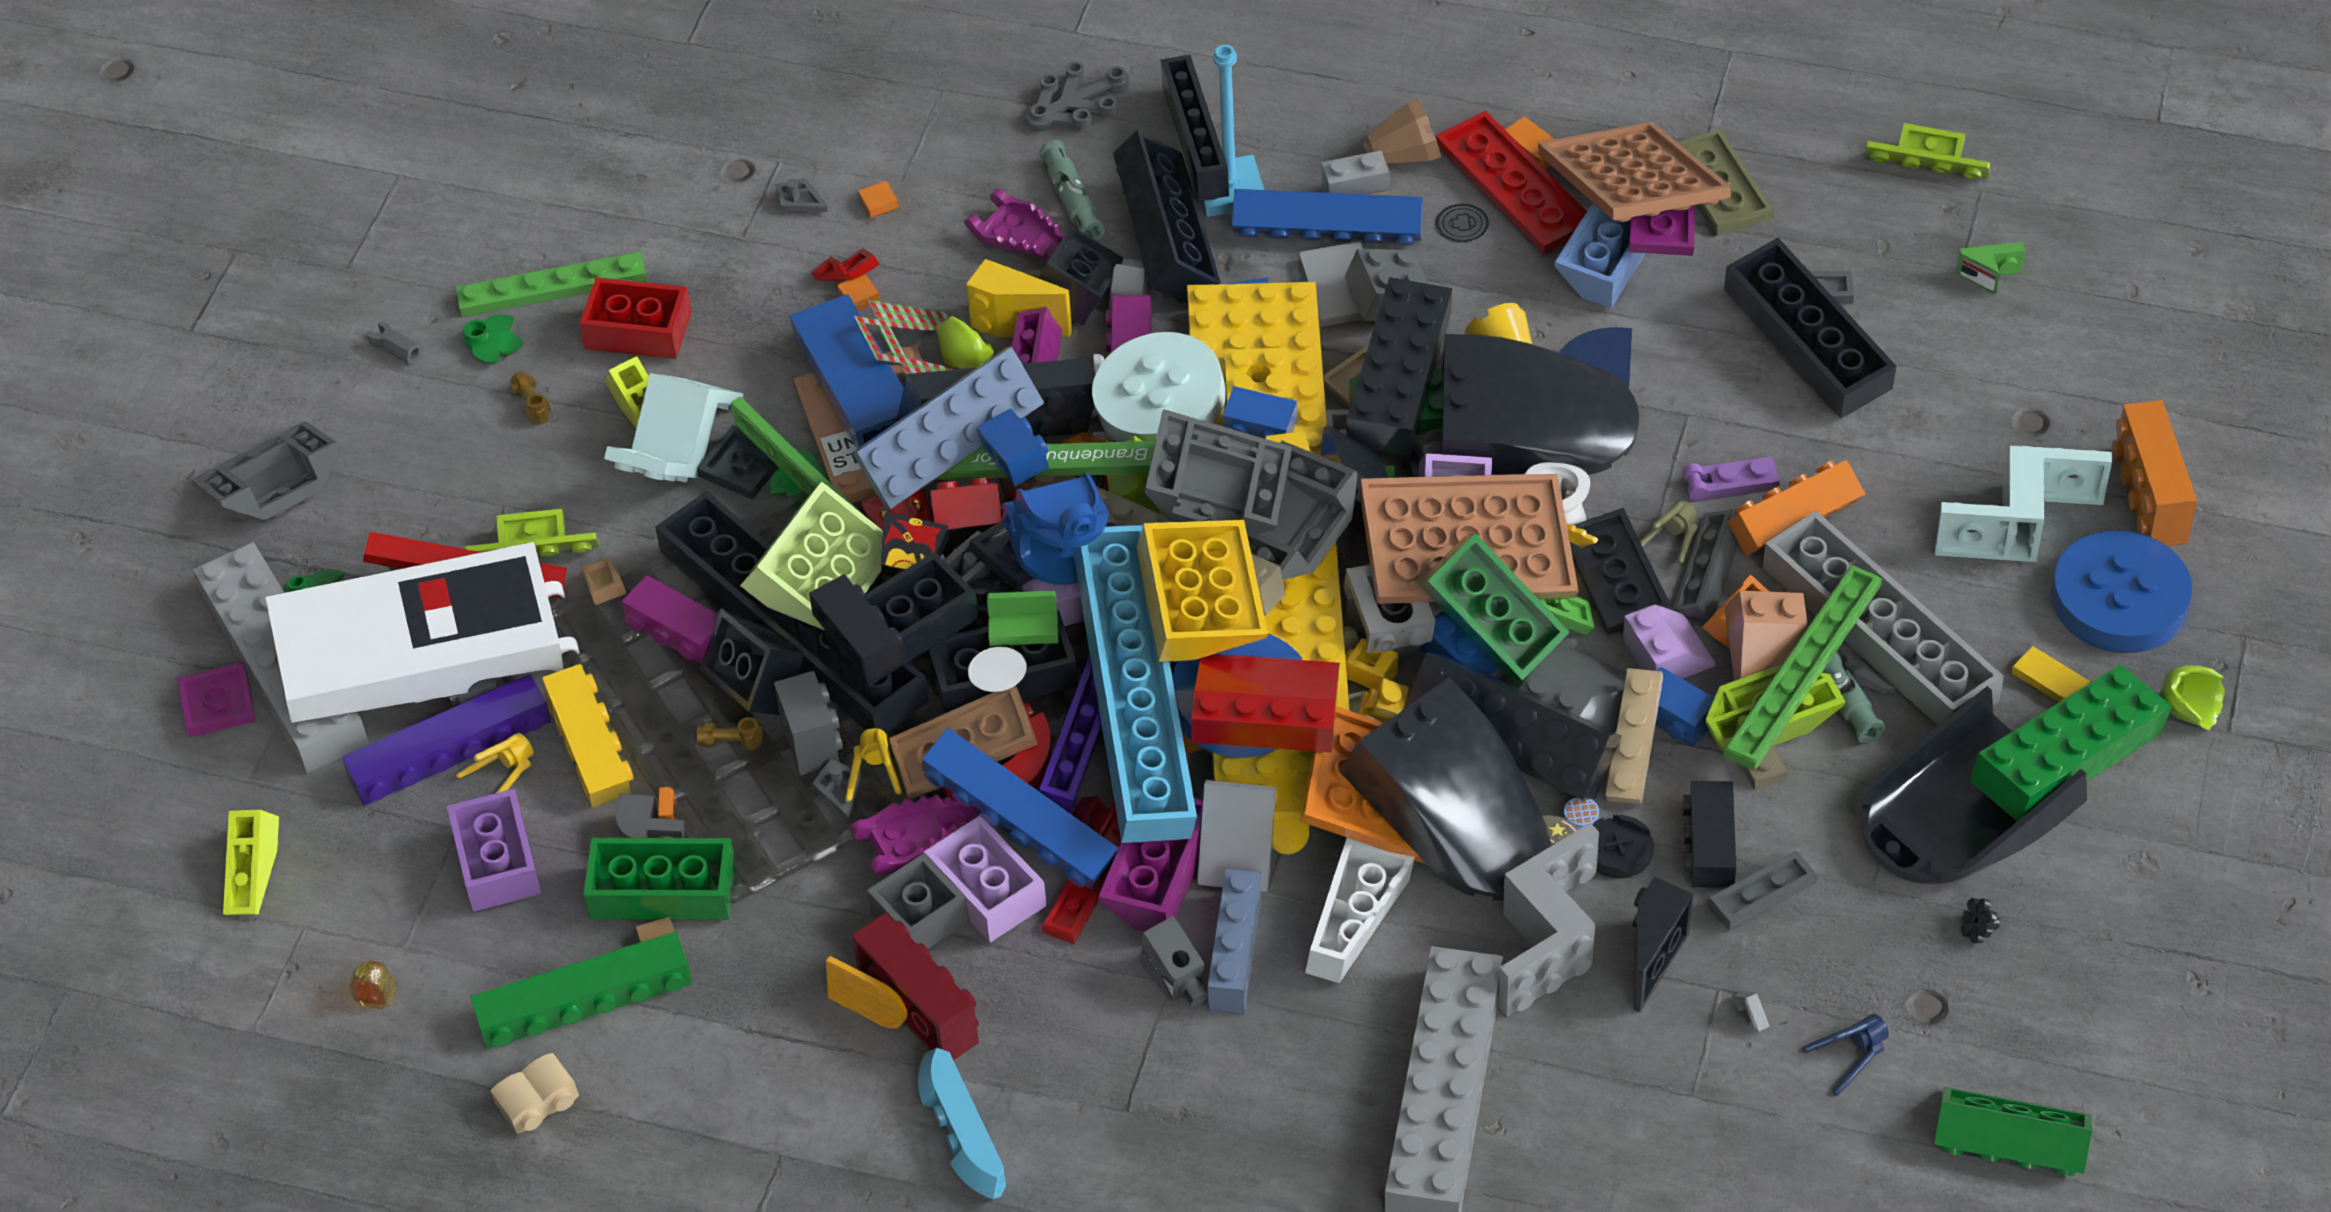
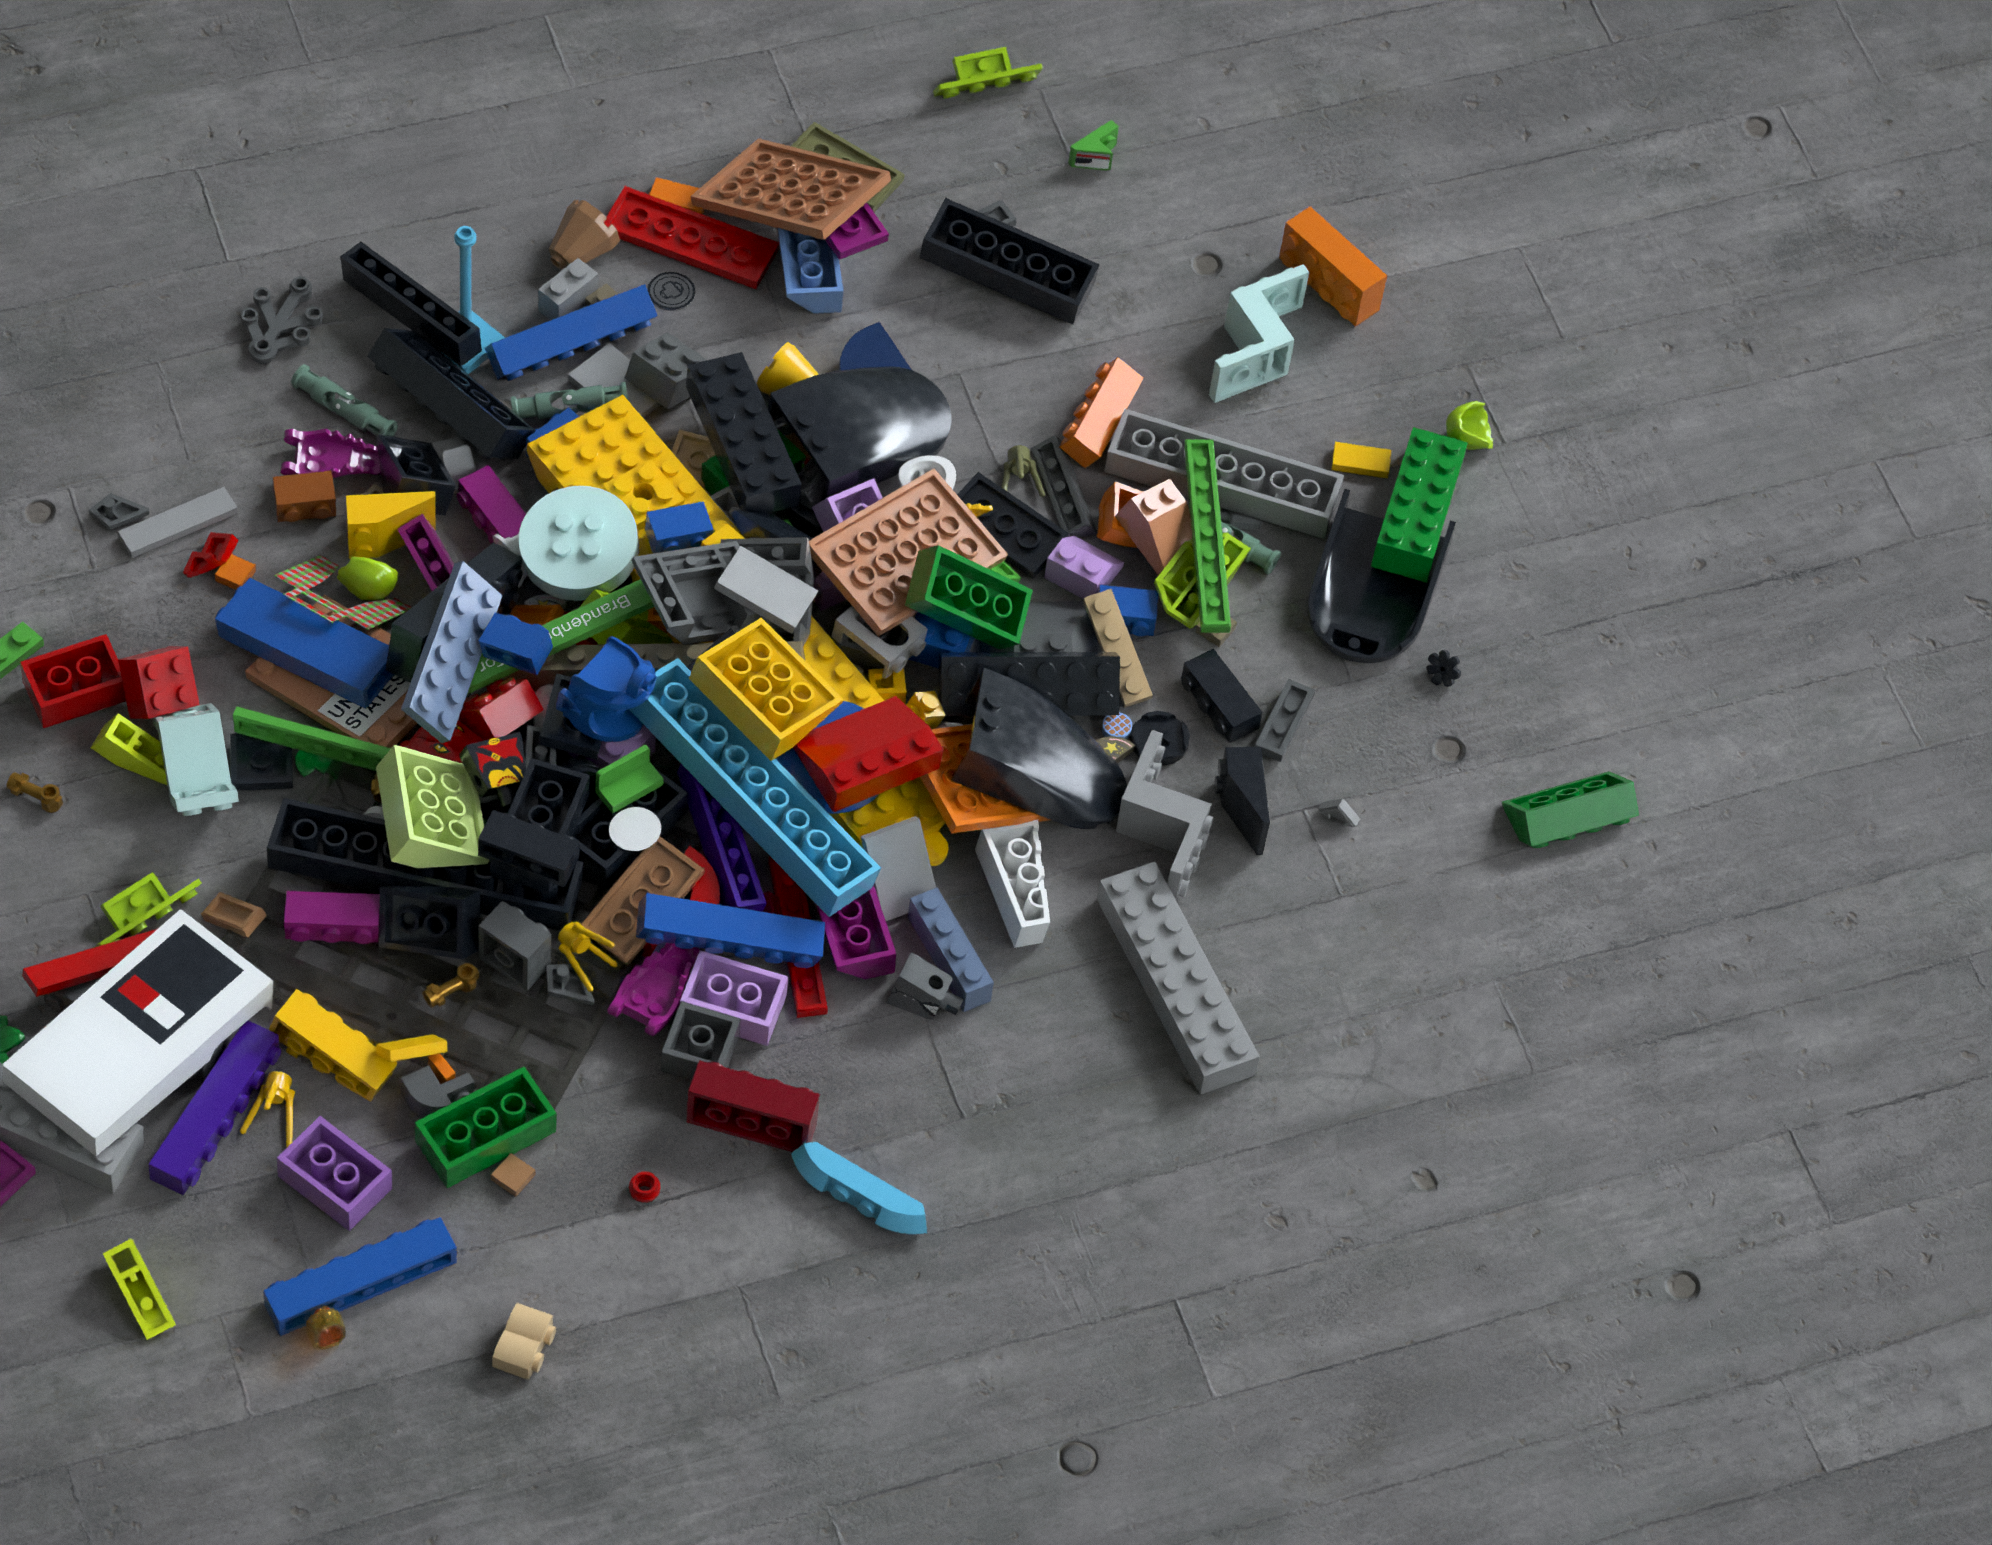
camera: 45 degrees left, 5 degrees up
green brick [470,931,693,1050] -> none
light orange window [826,956,907,1029] -> none
orange tile [858,181,899,218] -> none
medium lavender plate [1682,456,1780,501] -> none
dark blue plant [1803,1013,1889,1096] -> none
blue brick [2051,531,2192,653] -> none
none -> light grey tile [118,487,238,558]
none -> red brick [118,646,200,719]
none -> blue brick [263,1217,457,1336]
none -> dark orange brick [273,471,336,522]
none -> yellow tile [376,1034,448,1062]
none -> sand green piece [511,382,628,419]
none -> red plate [629,1171,661,1203]
none -> light grey tile [714,546,818,634]

